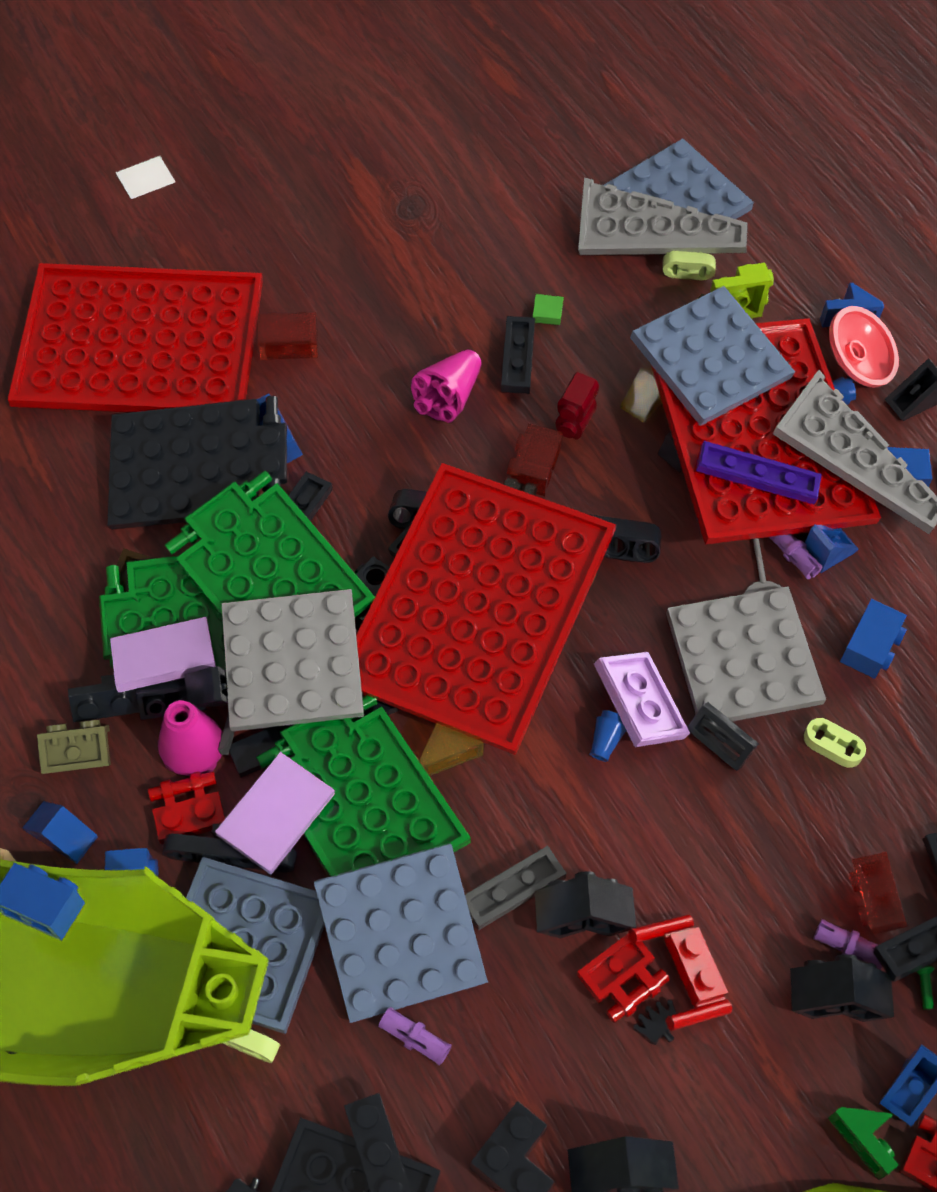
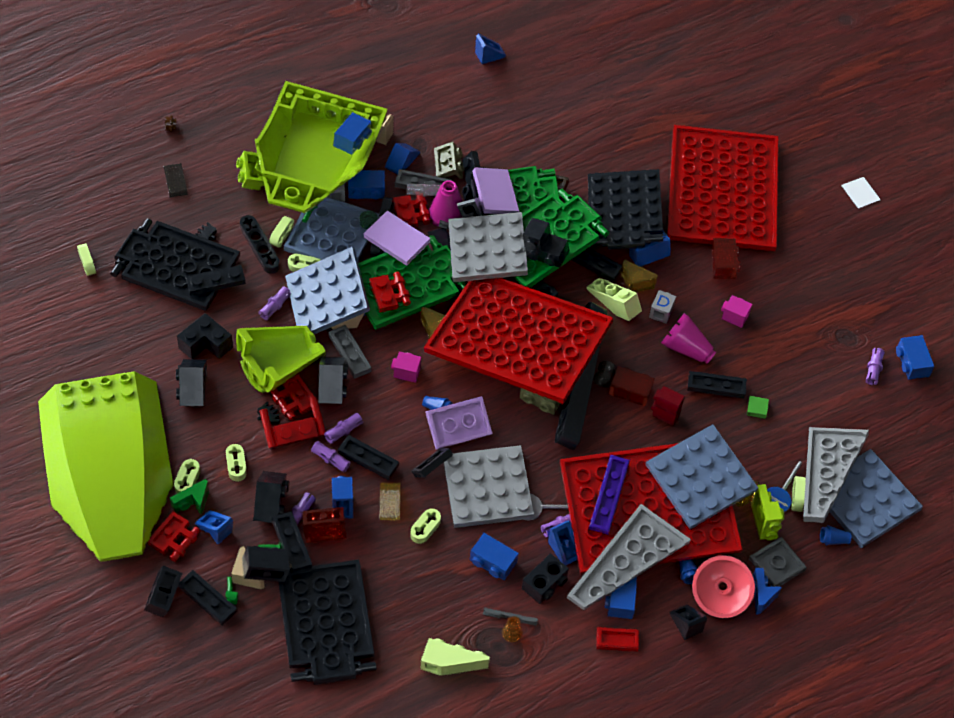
camera: 90 degrees right, 5 degrees down
none -> yellowish green beam [174,459,200,494]
none -> yellowish green beam [226,444,247,481]
none -> lime plate [236,151,264,190]
none -> lime cone [236,326,326,393]
none -> black beam [240,215,280,274]
none -> yellowish green beam [288,254,320,272]
none -> medium lavender pin [311,441,351,473]
none -> medium lavender pin [324,413,363,444]
none -> blue brick [332,476,353,519]
none -> black plate [338,435,399,480]
none -> clear green tile [359,211,378,229]
none -> red plate [369,272,411,313]
none -> clear yellow slope [380,483,400,520]
none -> dark pink brick [391,352,421,383]
none -> dark grey plate [395,169,452,195]
none -> clear axle [407,182,441,197]
none -> black brick [522,553,569,604]
none -> black brick [523,218,569,268]
none -> yellowish green slope [586,278,642,321]
none -> clear yellow slope [621,260,658,292]
none -> light grey brick [649,290,676,324]
none -> dark pink brick [721,295,752,328]
none -> dark grey tile [749,537,807,587]
none -> blue piece [767,461,802,513]
none -> blue cone [820,525,852,545]
none -> medium lavender pin [866,348,885,385]
none -> blue brick [896,335,934,380]

